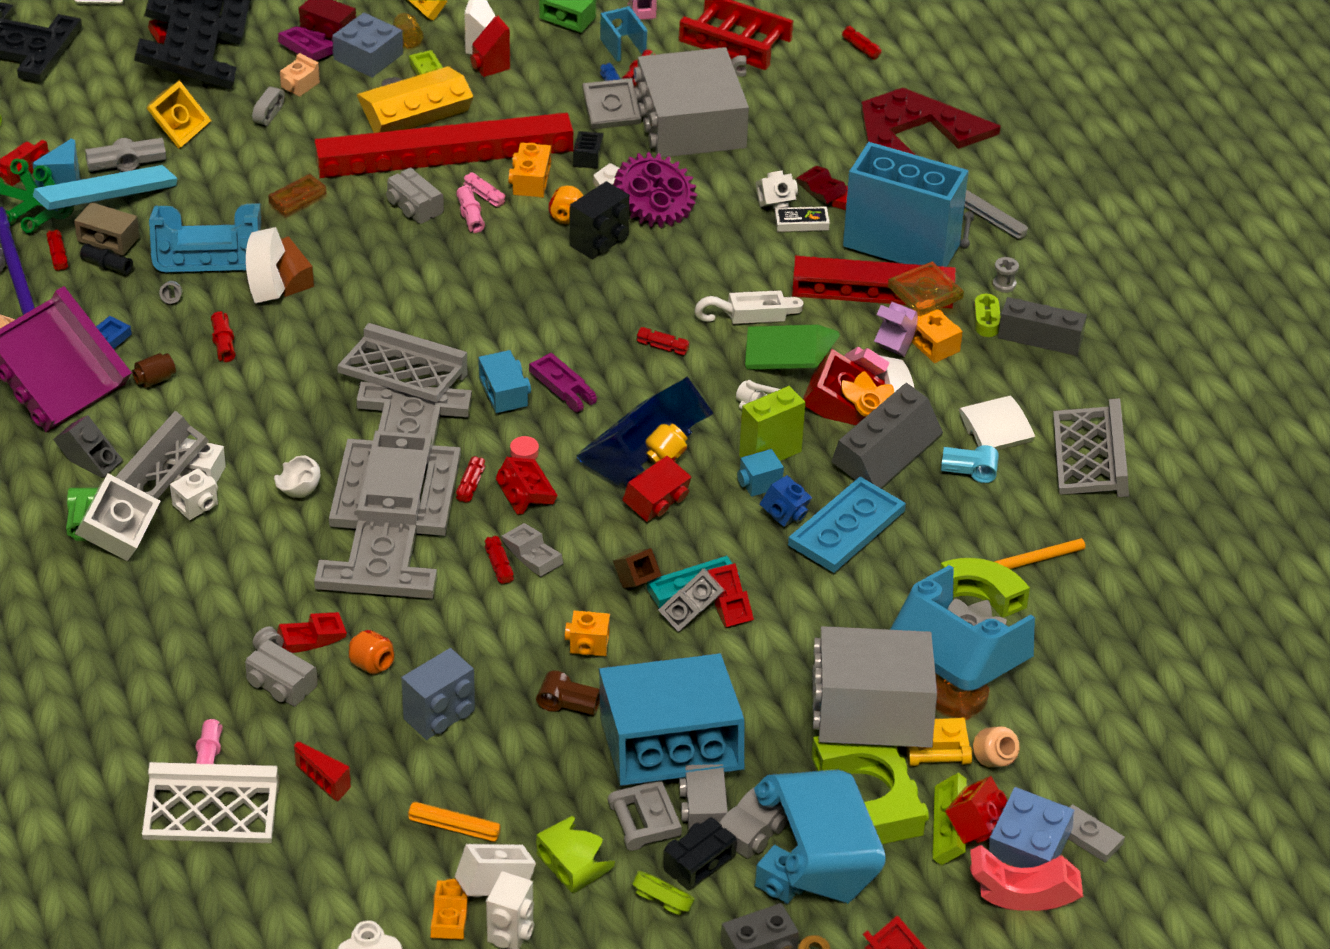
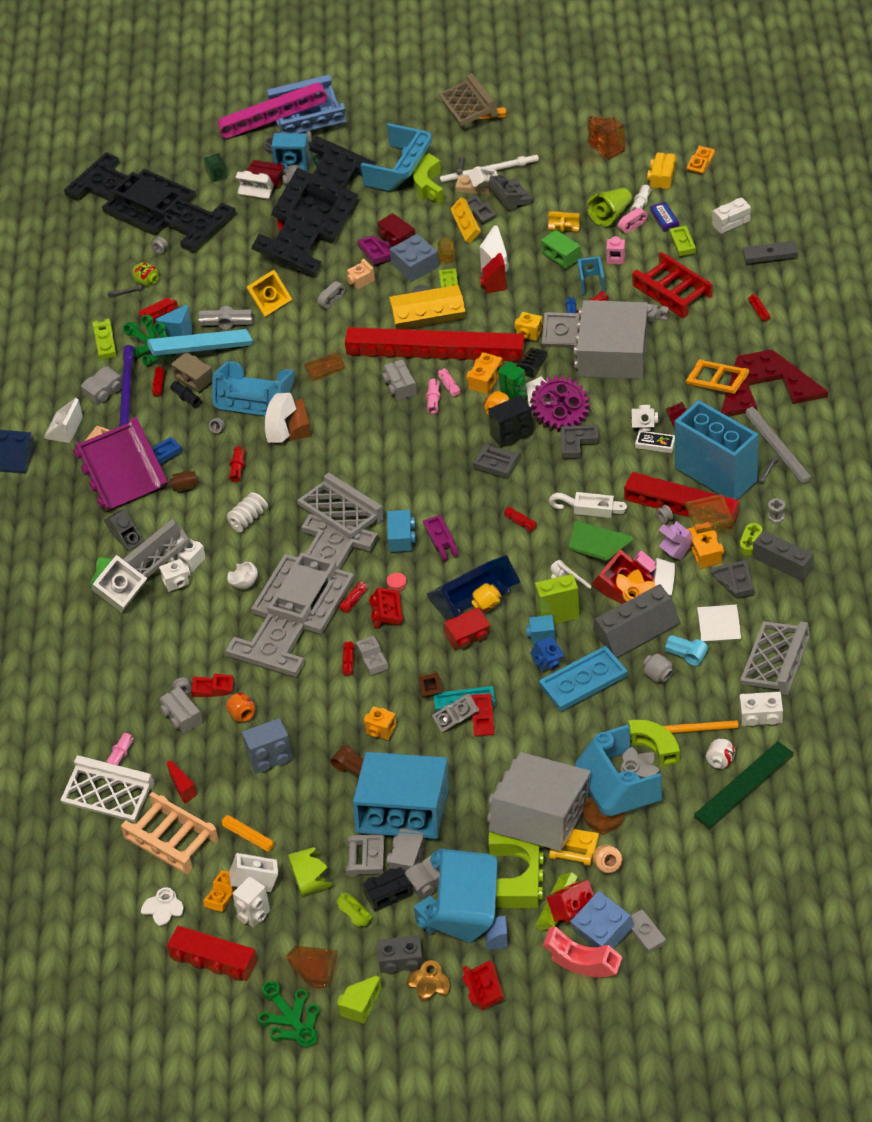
camera: 25 degrees right, 5 degrees up
none -> light nougat fence [121,792,218,875]
none -> white piece [227,492,268,533]
none -> dark grey plate [473,443,521,478]
none -> medium blue brick [485,916,508,950]
none -> green brick [498,362,527,400]
none -> yellow brick [514,312,543,341]
none -> dark grey plate [561,425,599,459]
none -> light grey head [643,653,673,683]
none -> light grey bush [656,505,673,524]
none -> light orange window [686,359,749,394]
none -> dark green tile [694,741,794,830]
none -> white head [706,739,736,769]
none -> dark grey wing [710,560,755,598]
none -> white brick [739,692,783,726]

